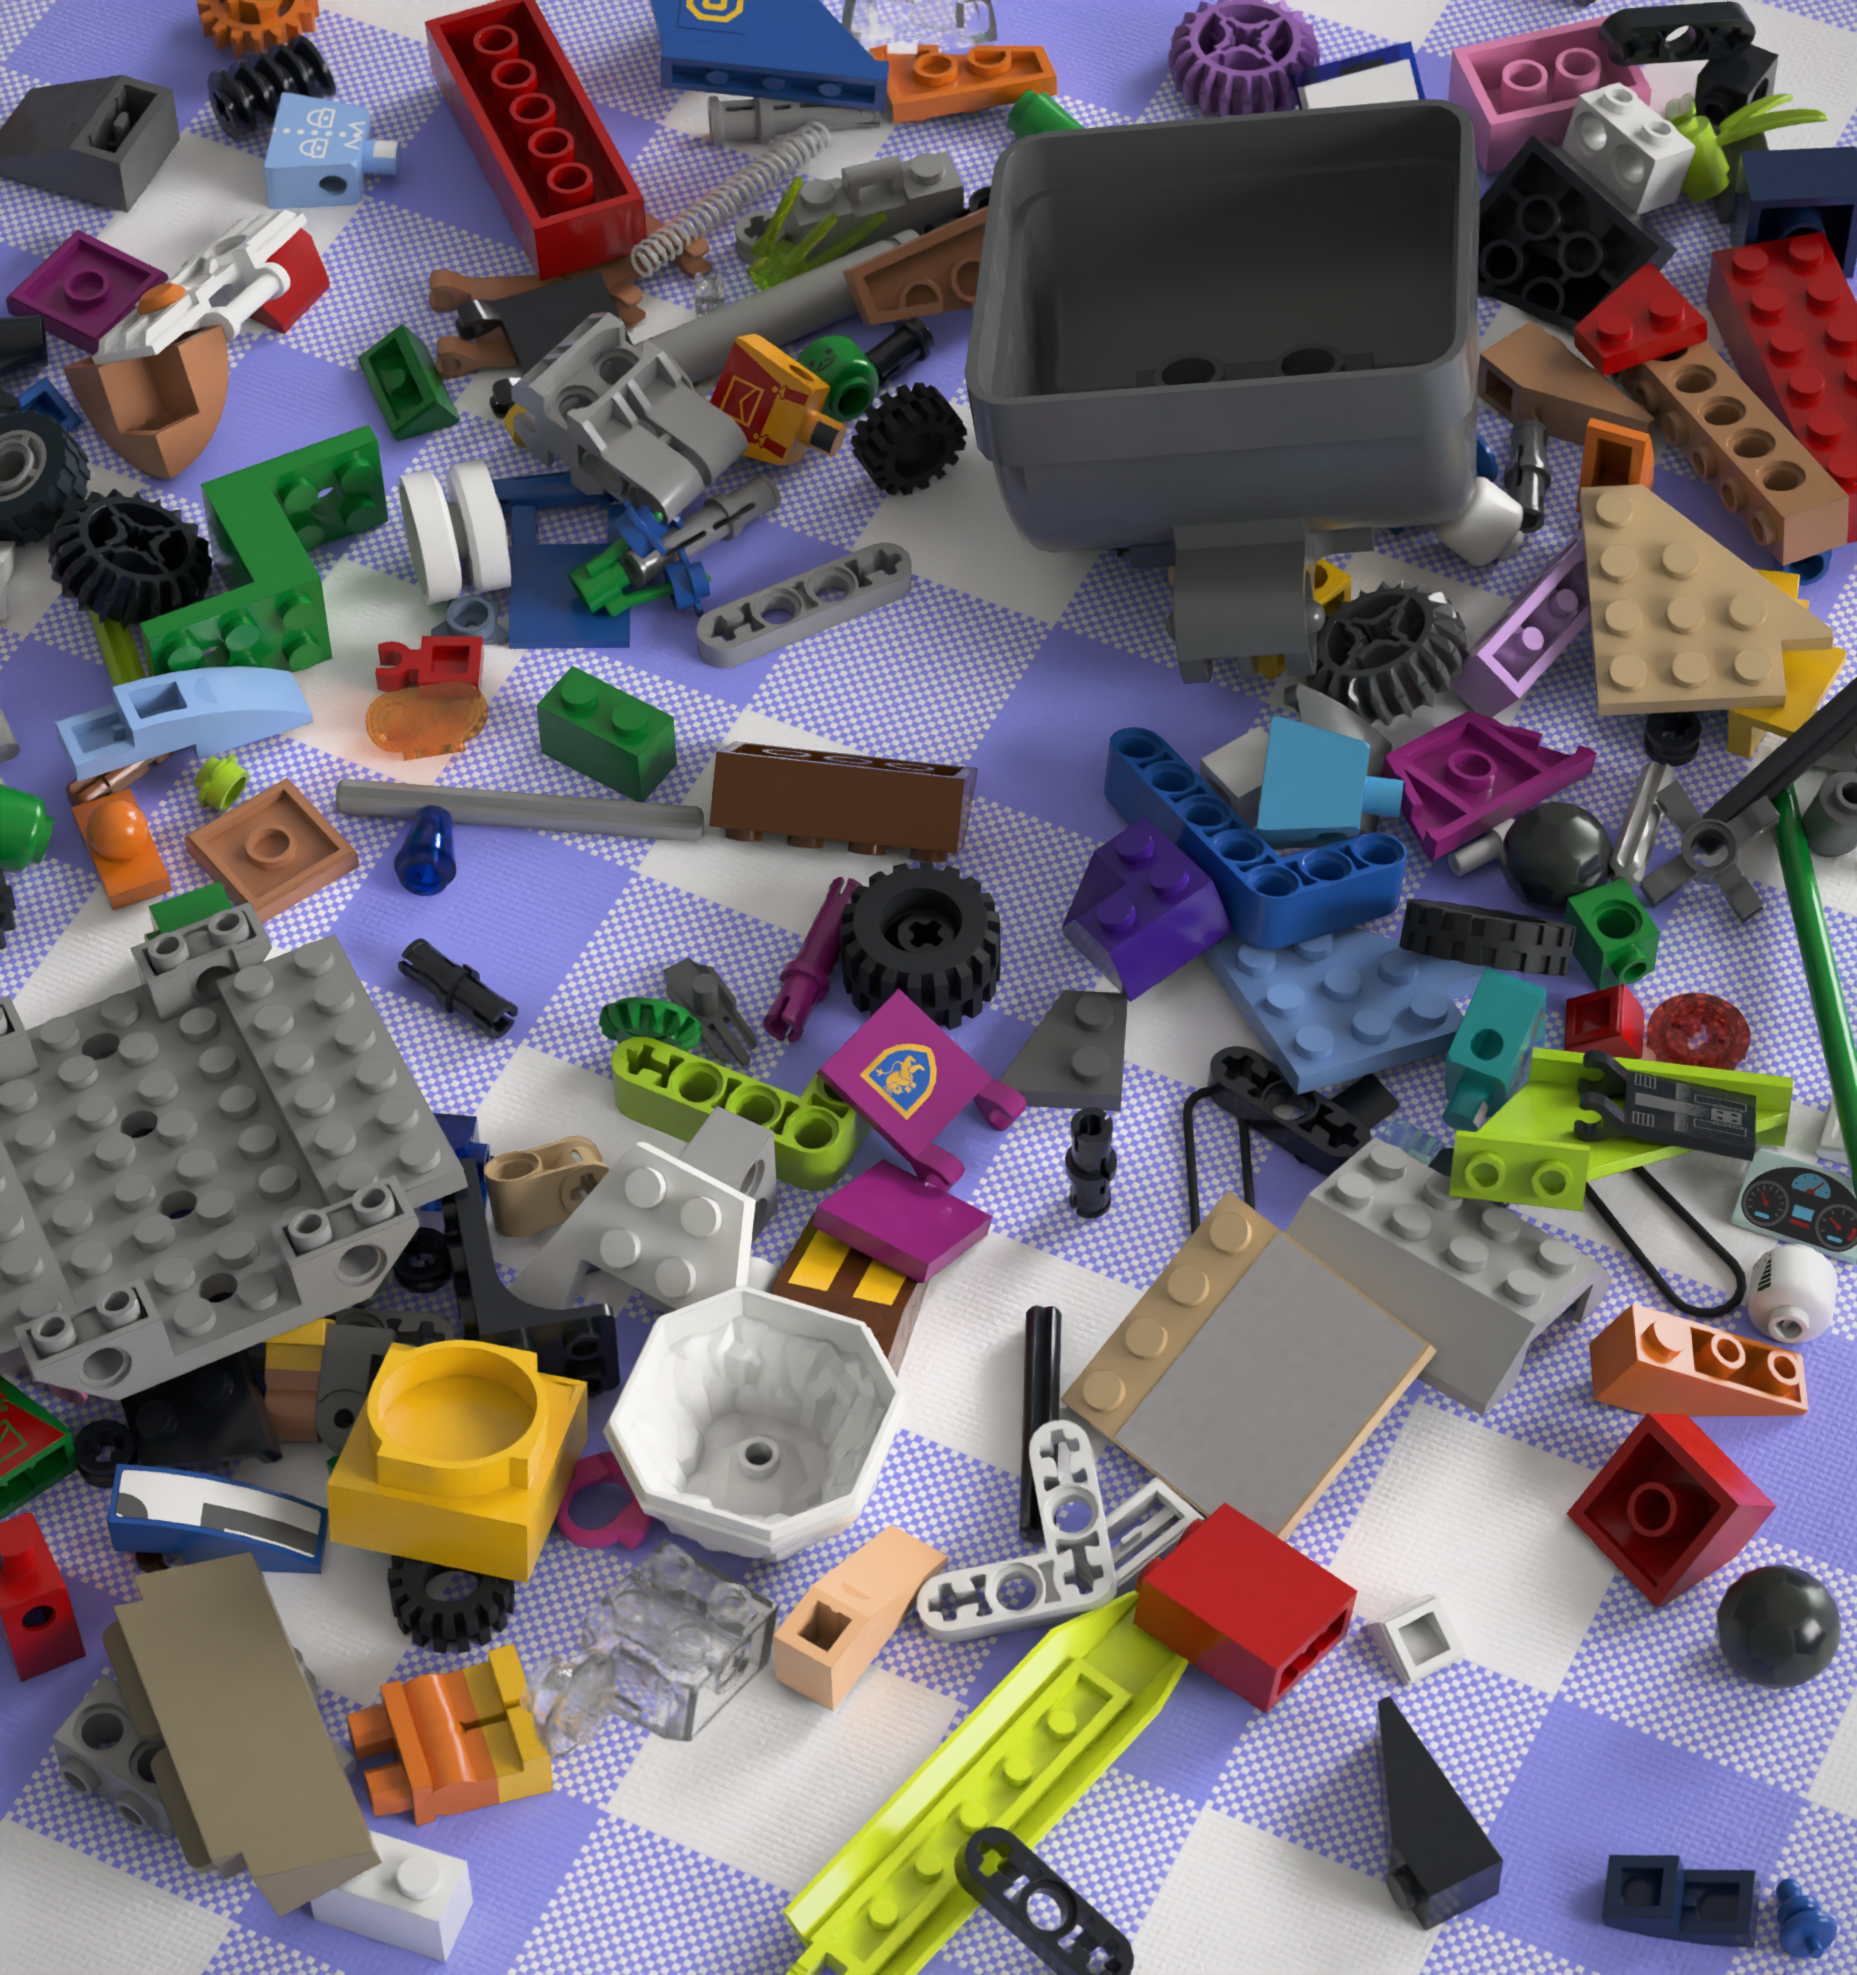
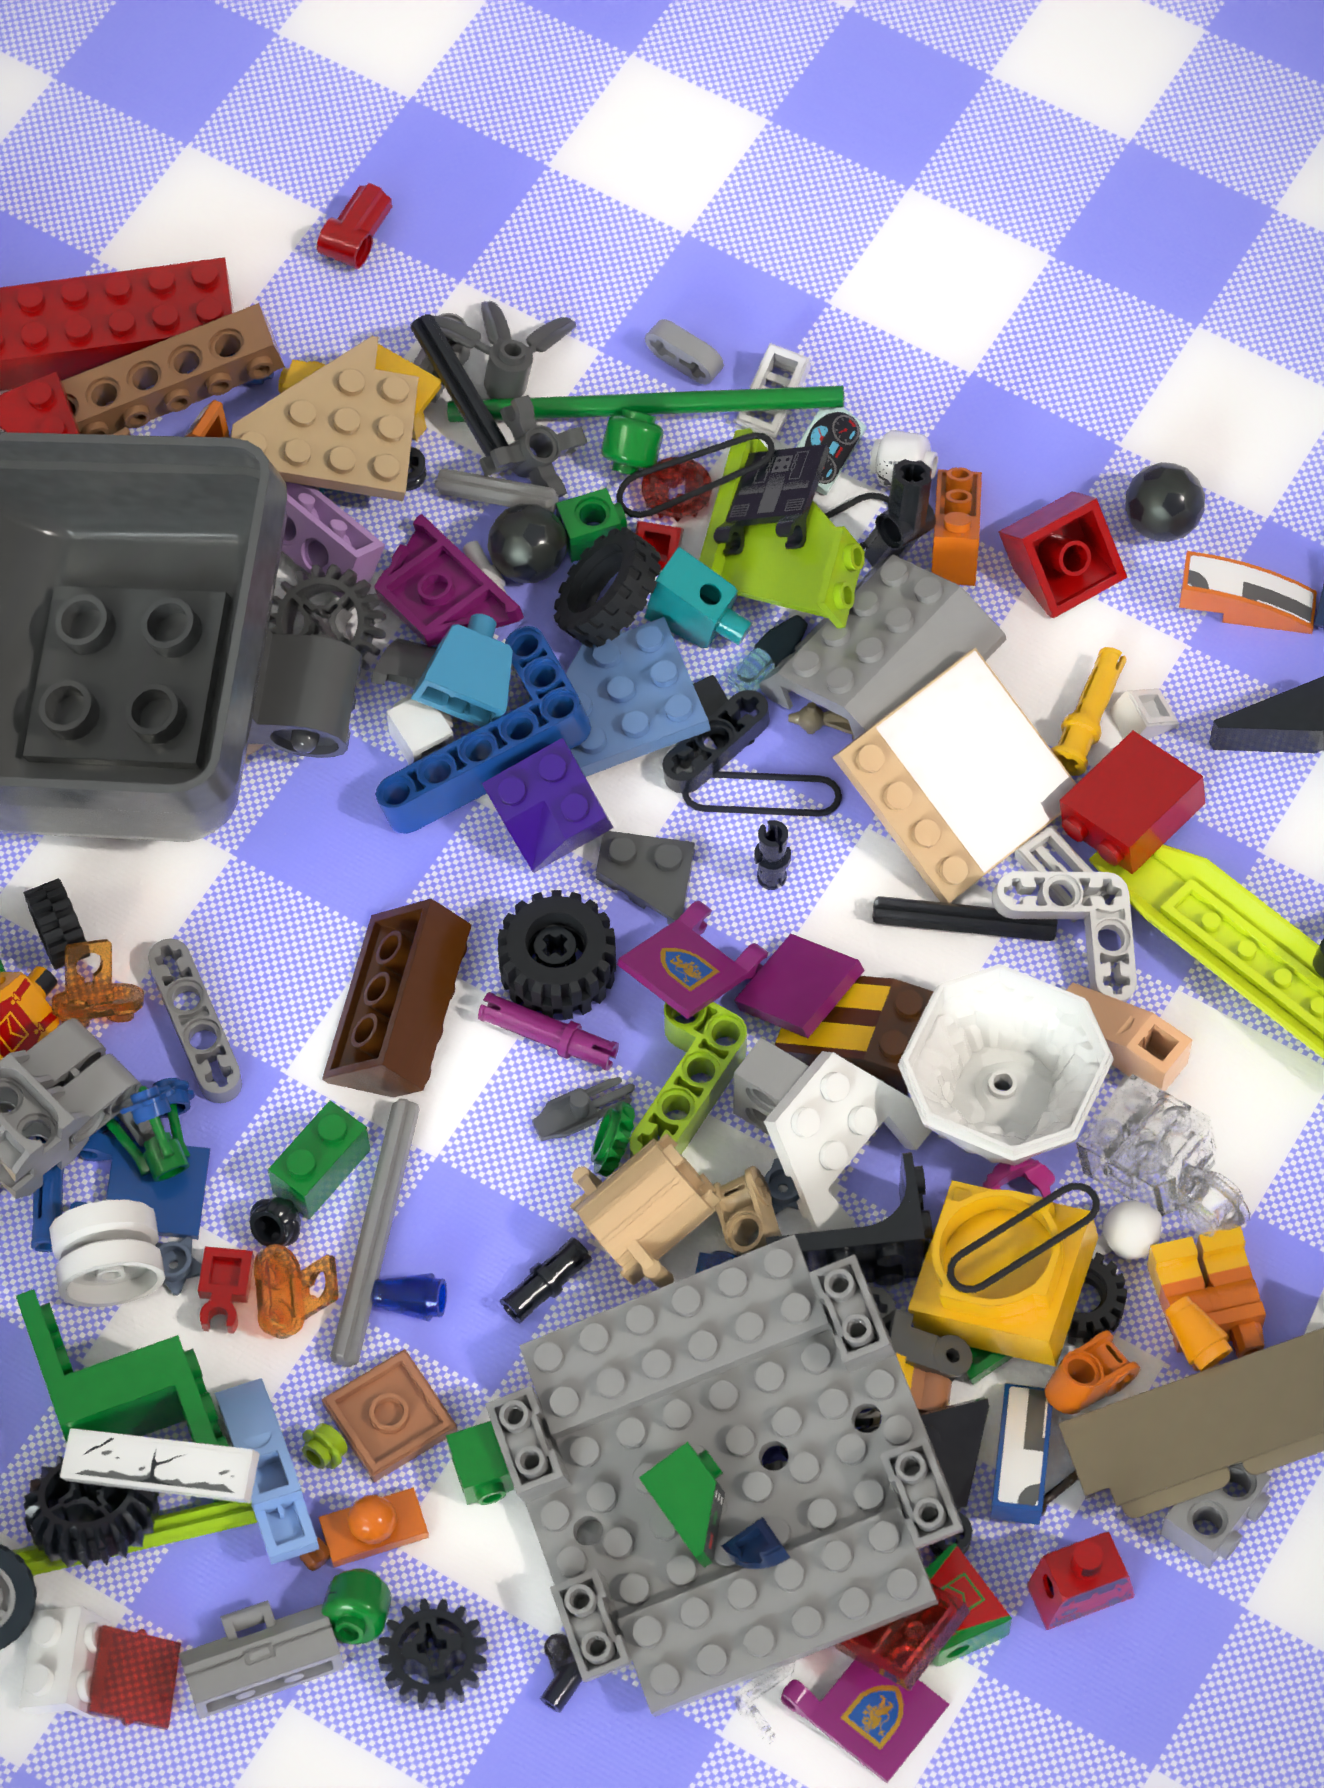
camera: 85 degrees left, 10 degrees up
none -> clear orange bracket [52,939,144,1028]
none -> white tile [60,1428,260,1503]
none -> black piece [249,1197,301,1248]
none -> tan container [570,1133,721,1288]
none -> green head [601,408,664,475]
none -> black piece [616,432,775,518]
none -> green slope [639,1442,725,1568]
none -> dark blue tile [722,1517,790,1569]
none -> black piece [864,459,936,567]
none -> black piece [947,1183,1100,1293]
none -> orange piece [1045,1330,1141,1414]
none -> yellow pin [1051,647,1127,776]
none -> white piece [1092,1200,1162,1259]
none -> light orange cone [1164,1296,1233,1372]
none -> slope [1179,551,1317,634]

